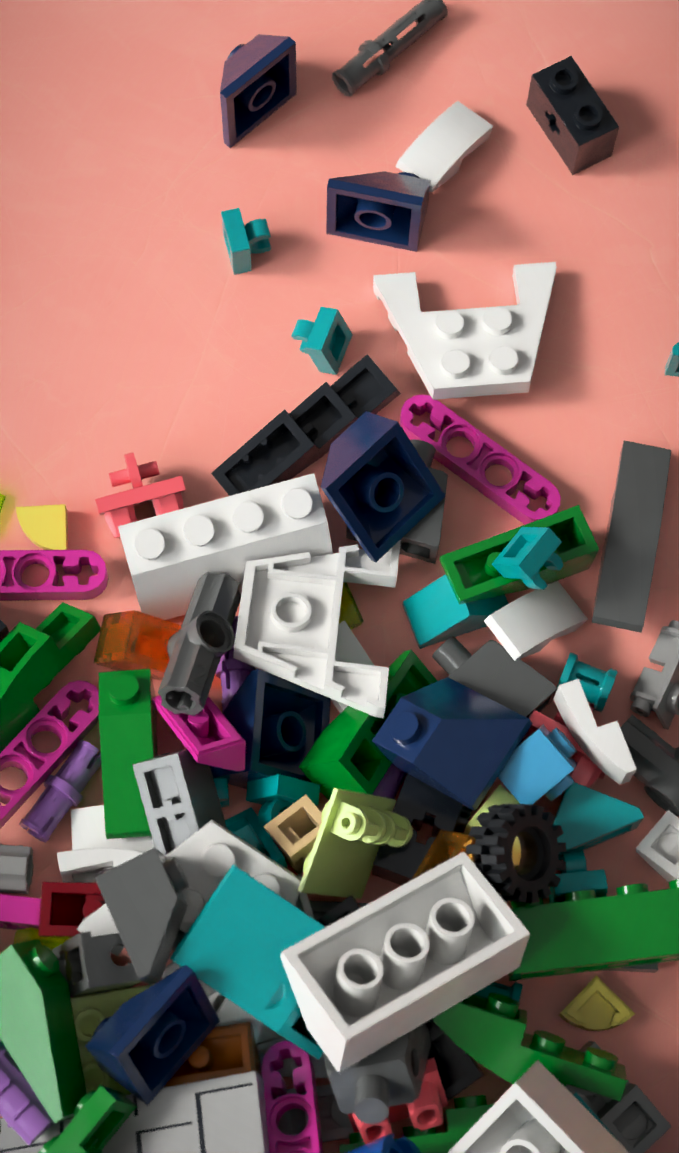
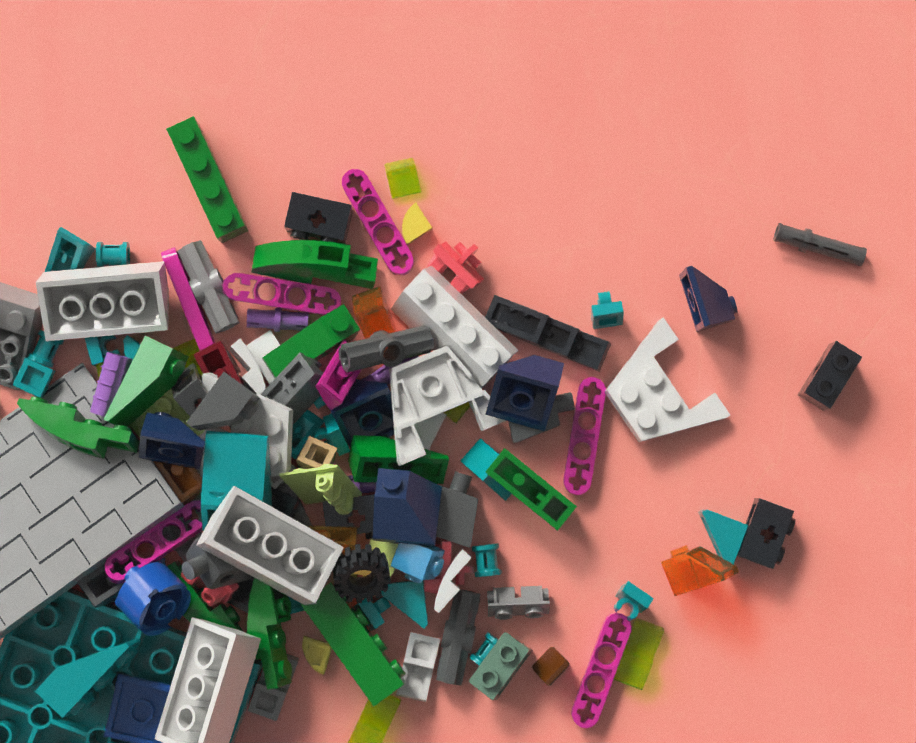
camera: 65 degrees right, 15 degrees up
dark blue slope [220,34,297,148] -> none
teal tile [221,208,271,275] -> none
white slope [396,101,493,193] -> none
white slope [484,581,588,661] -> none
teal tile [492,527,563,590] -> none
dark grey slope [592,440,671,633] -> none

